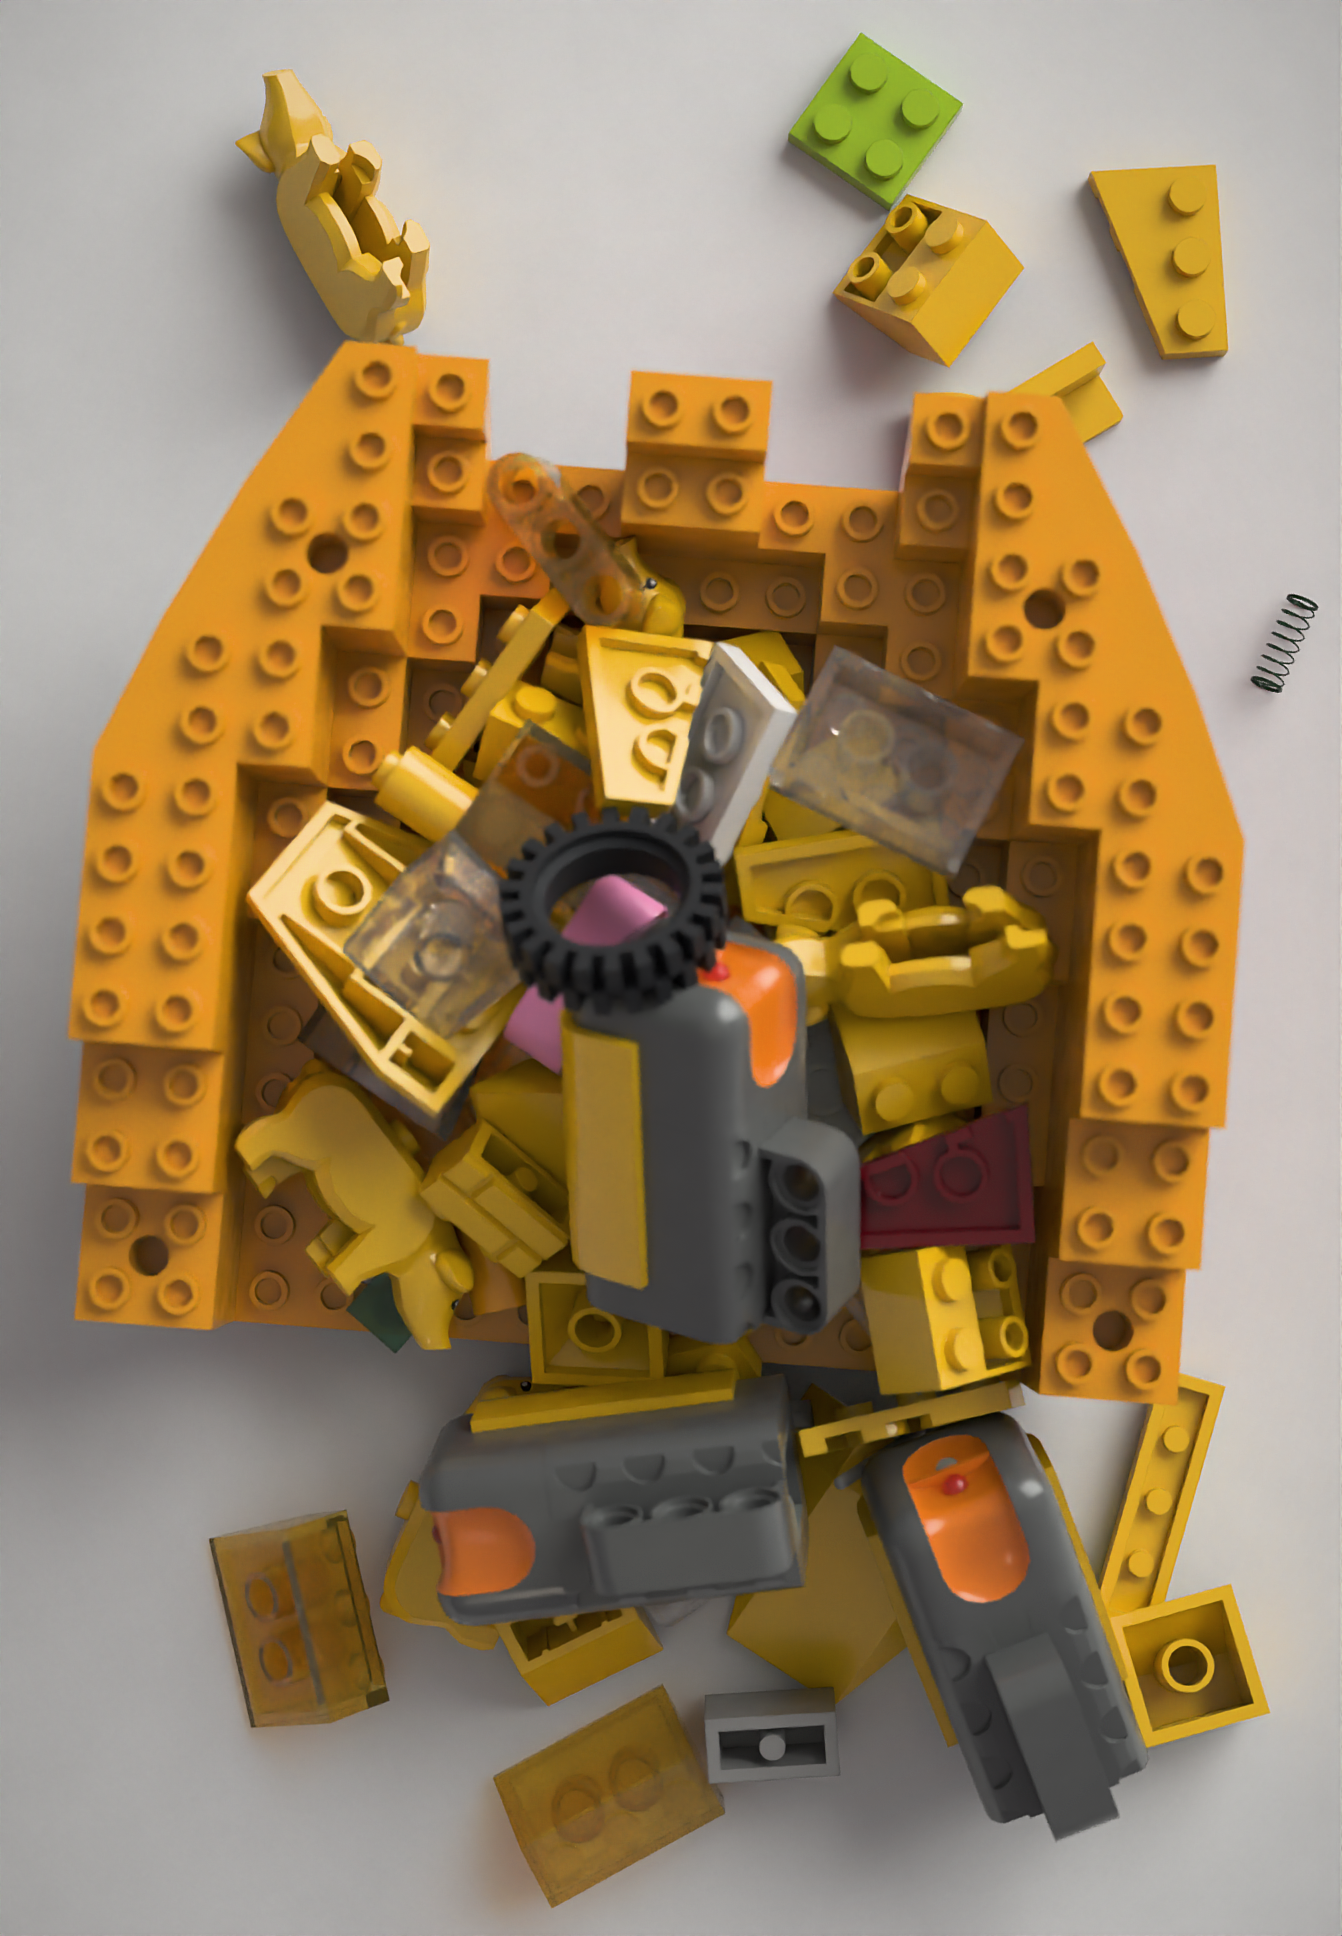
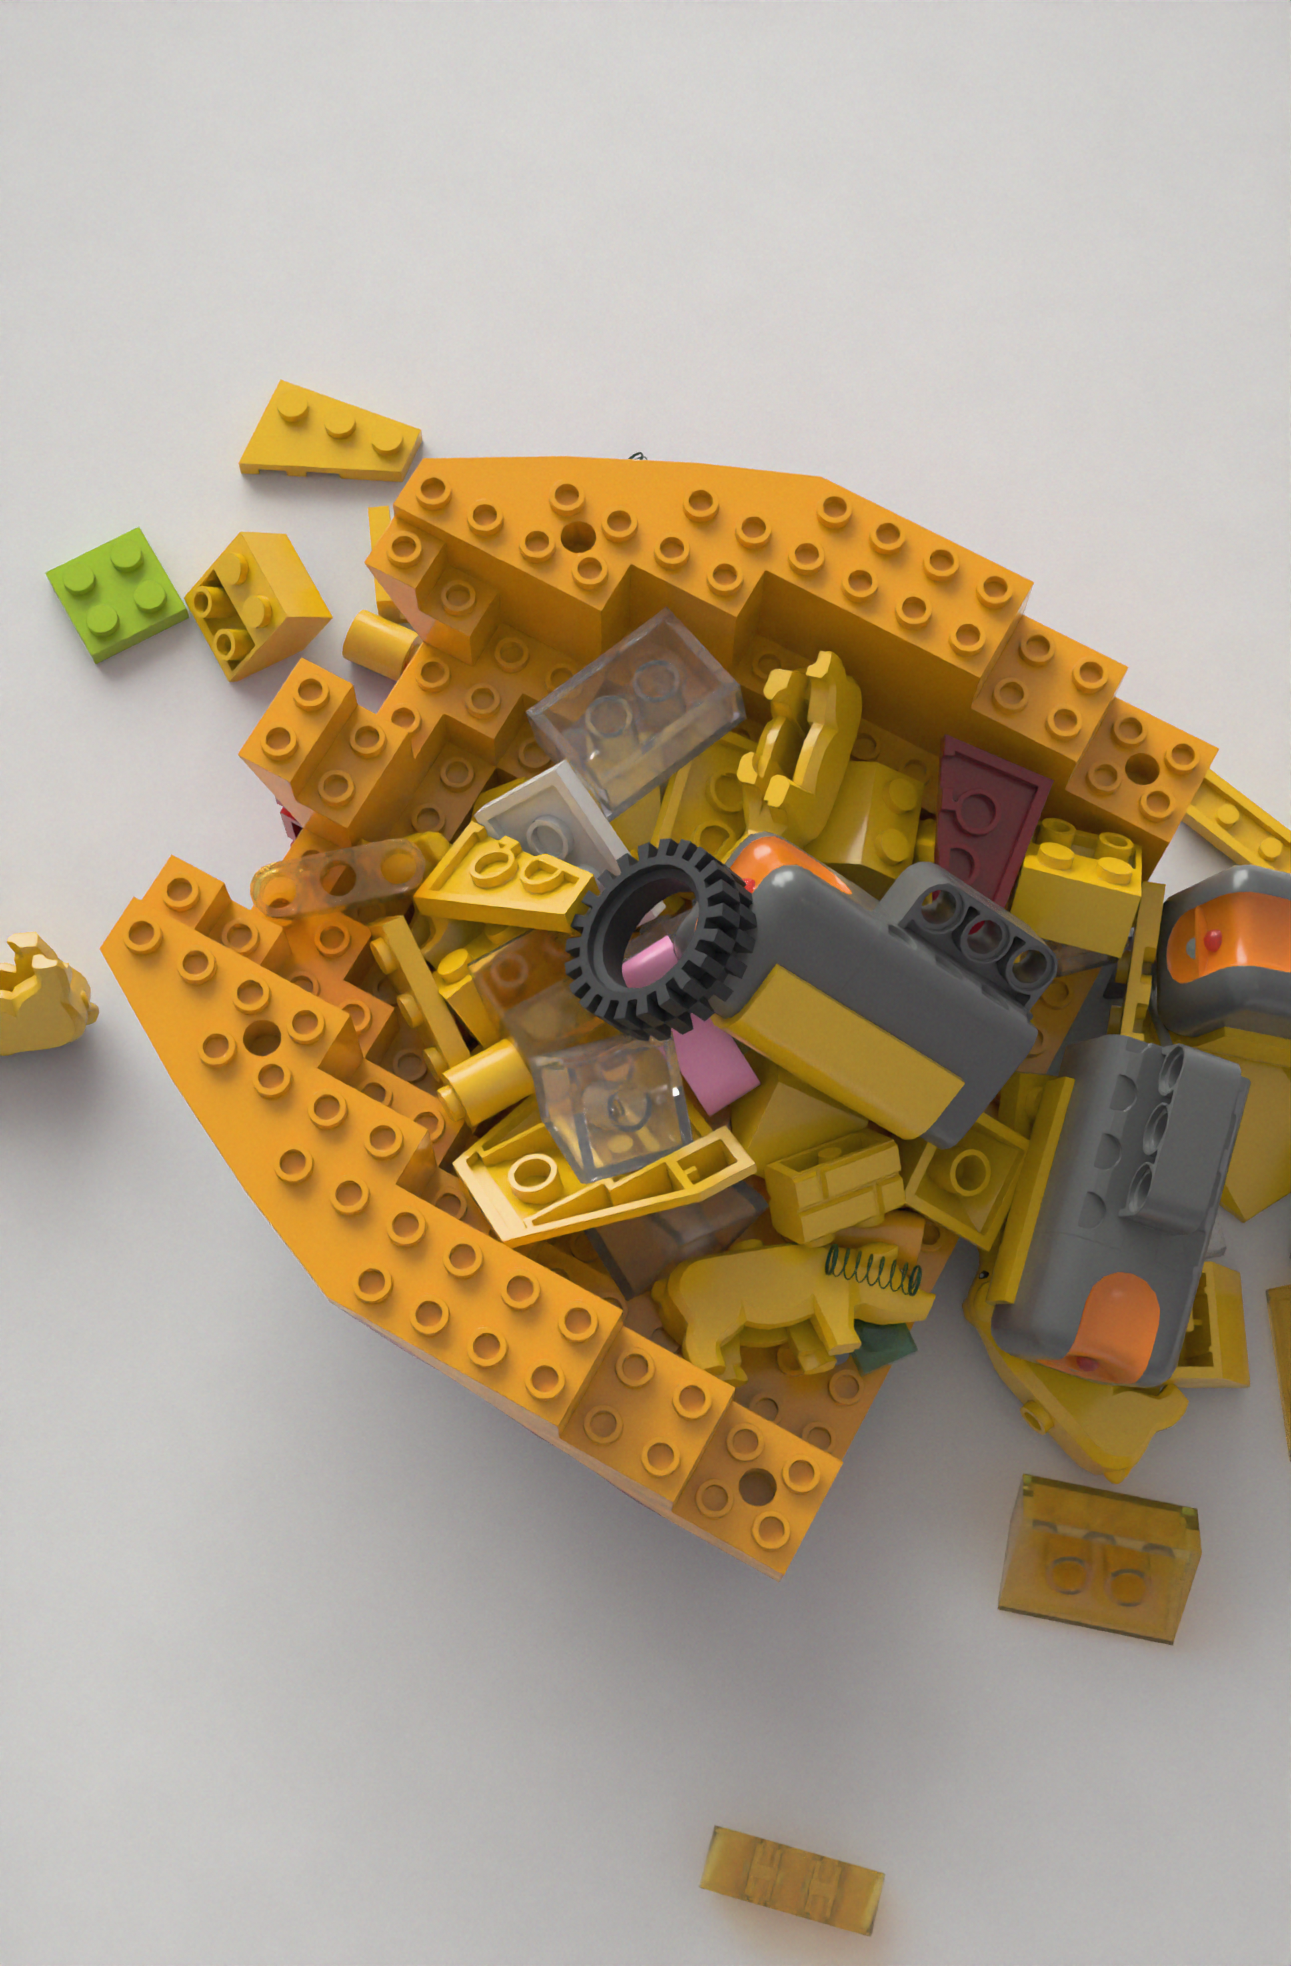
camera: 65 degrees left, 15 degrees down
none -> dark green piece [825,1244,922,1296]

